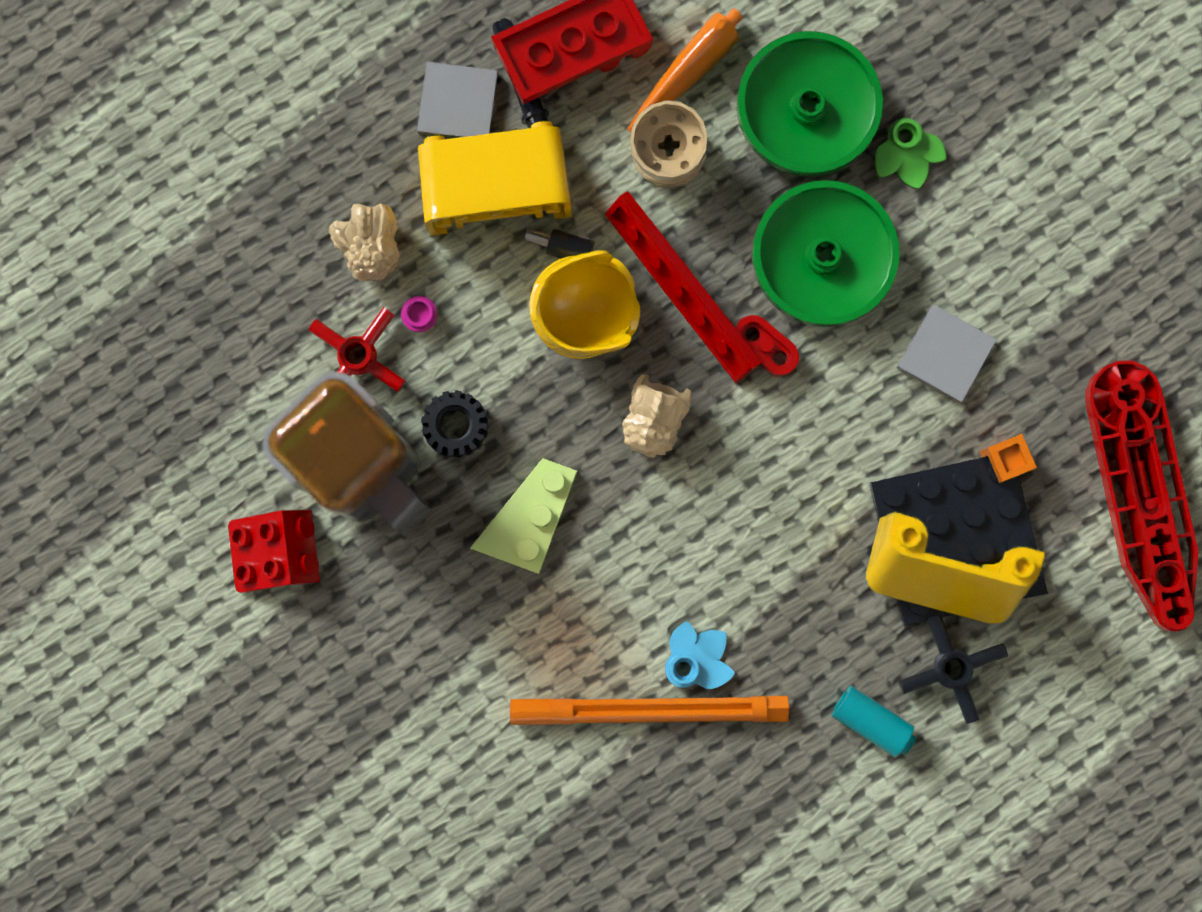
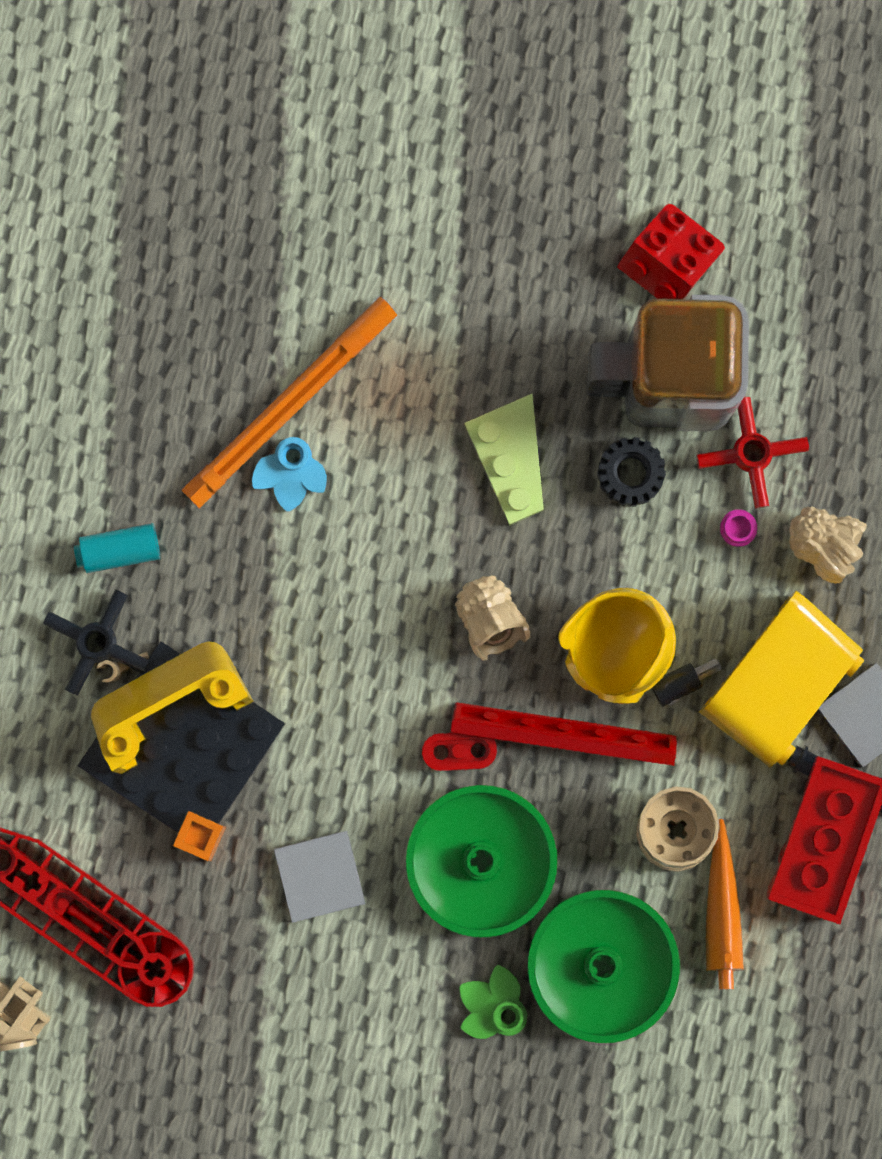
camera: 135 degrees right, 0 degrees up
none -> tan hand [96,652,150,683]

